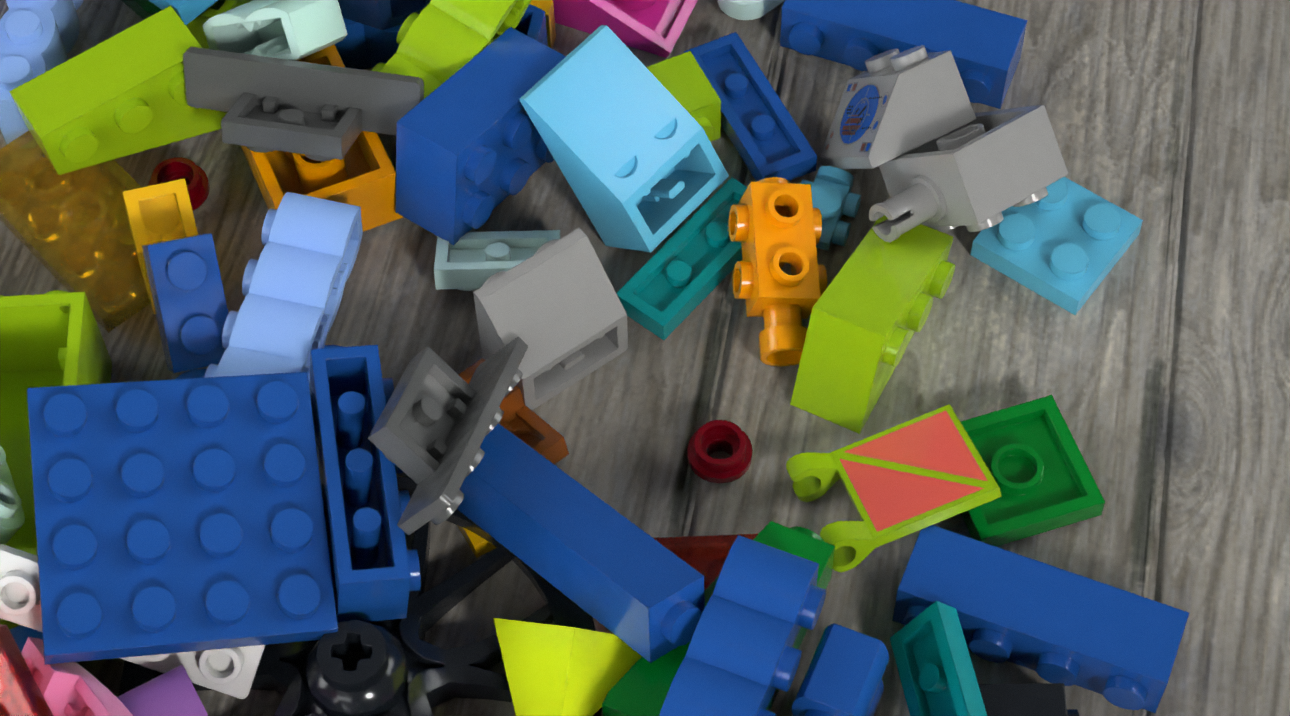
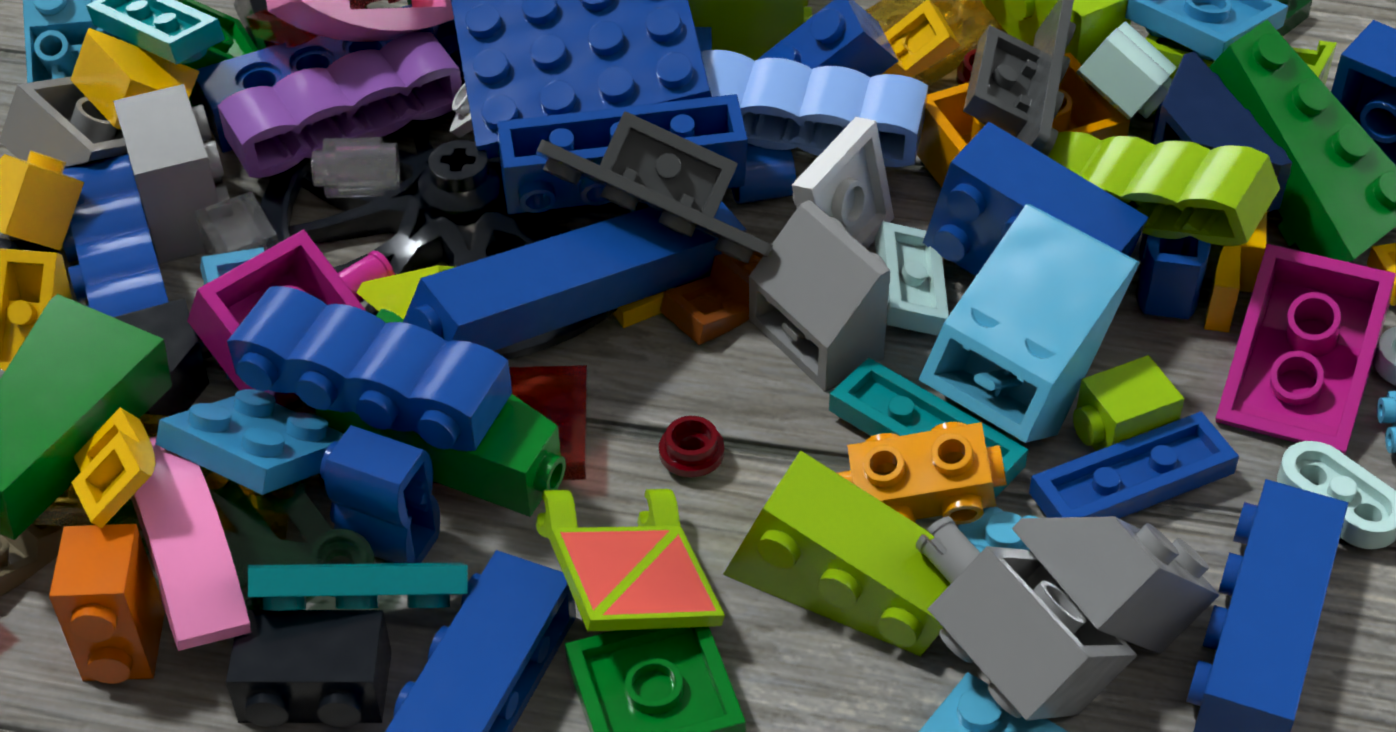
camera: 90 degrees right, 10 degrees down
none -> white plate [792,117,894,249]

